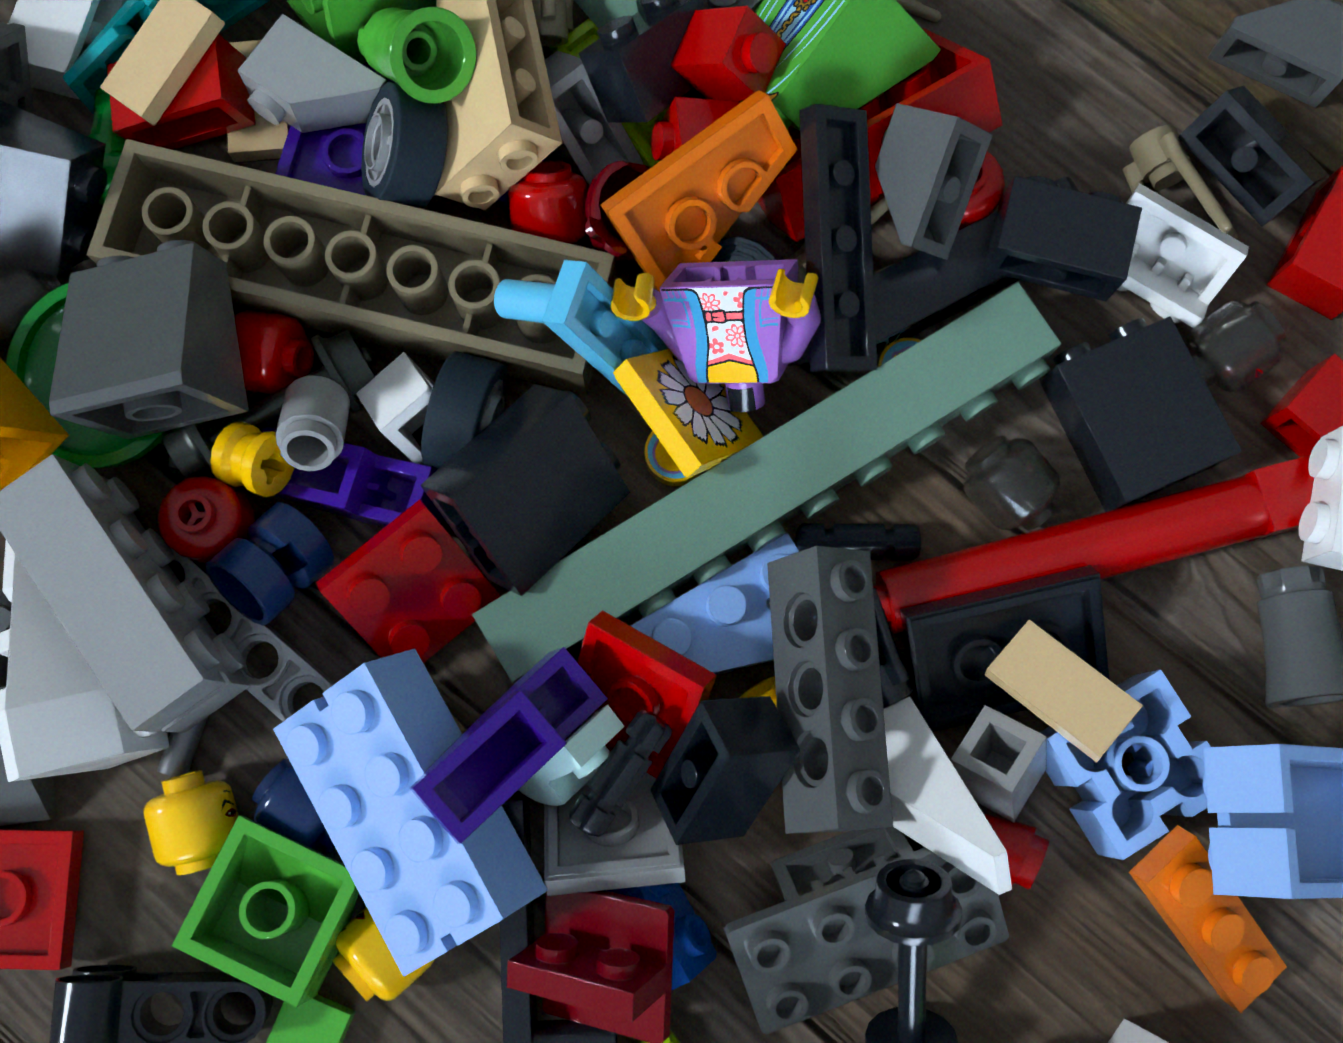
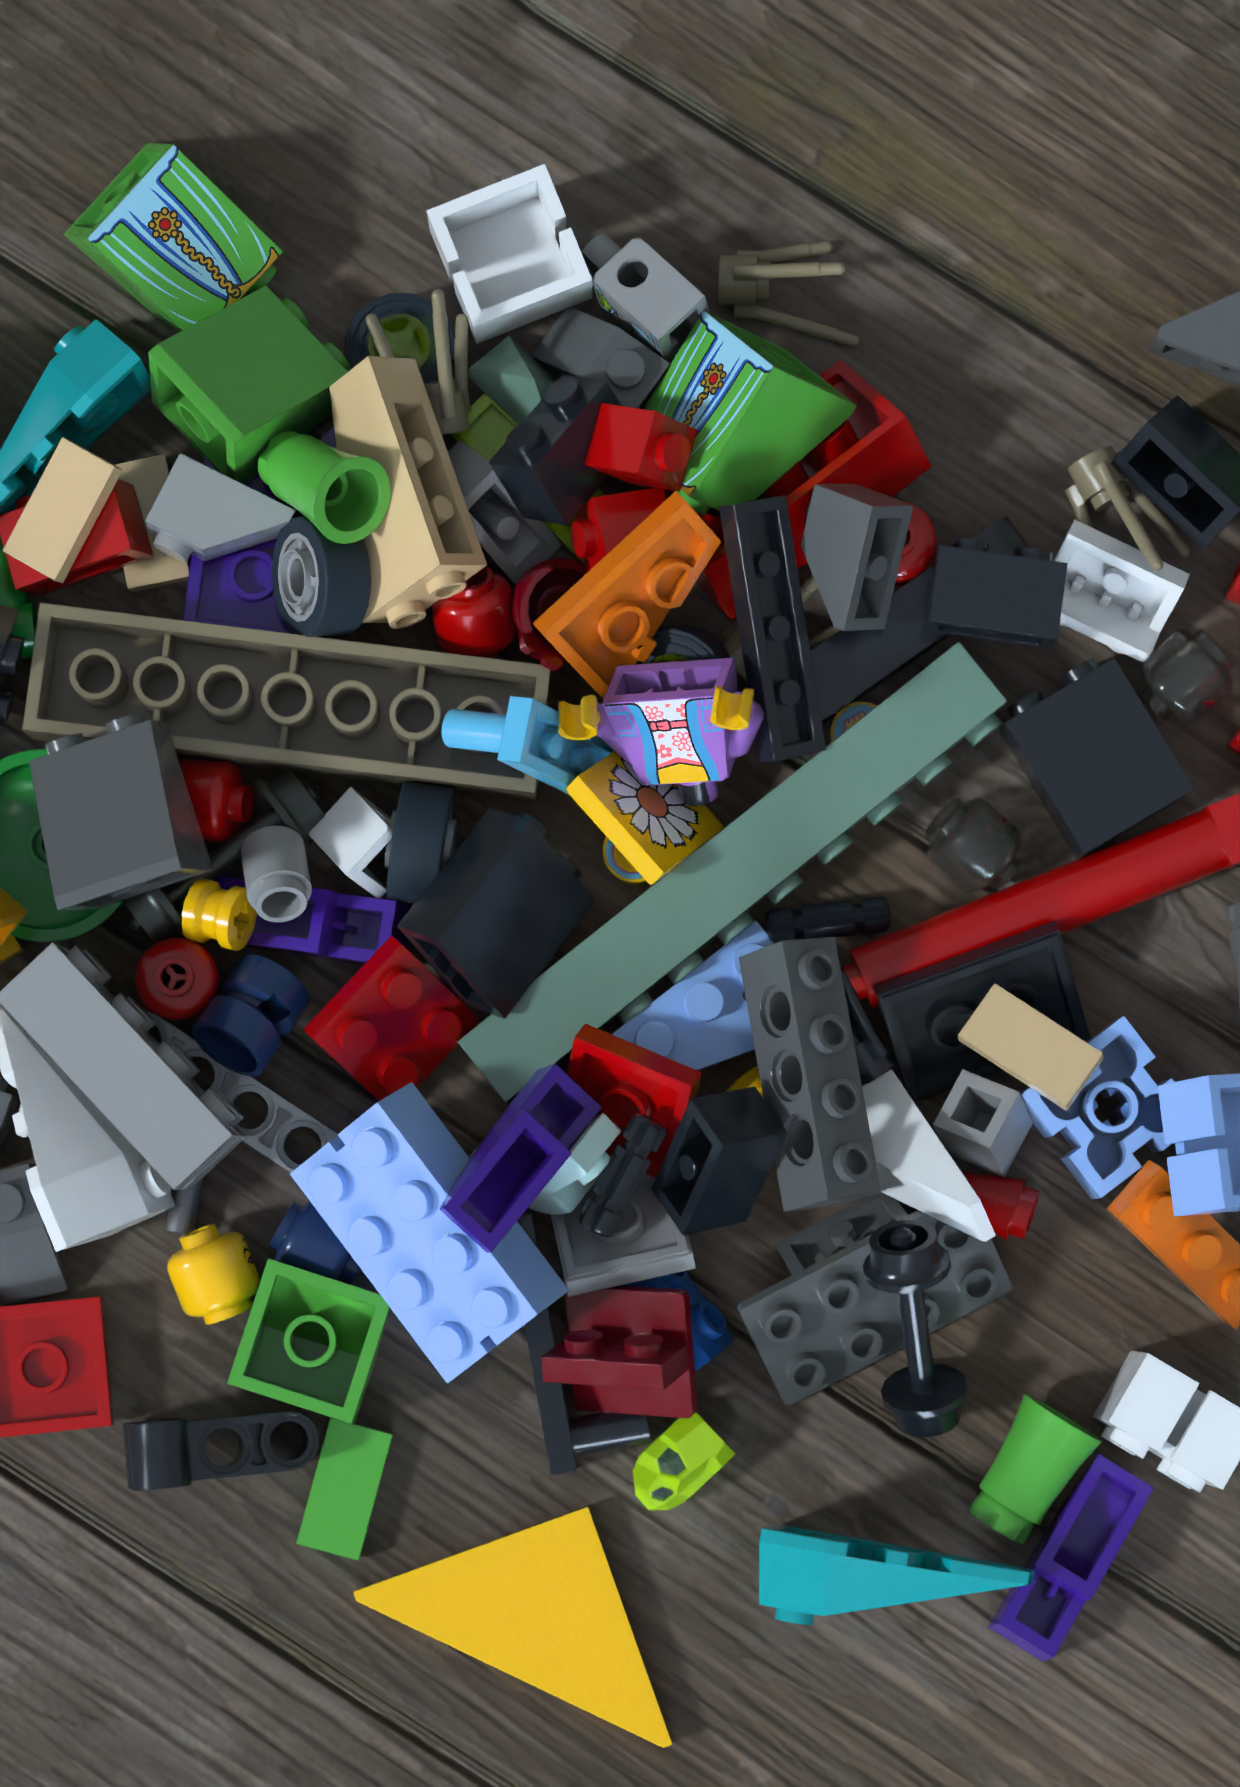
camera: 10 degrees left, 5 degrees up
yellow head [331,907,434,1002] -> none

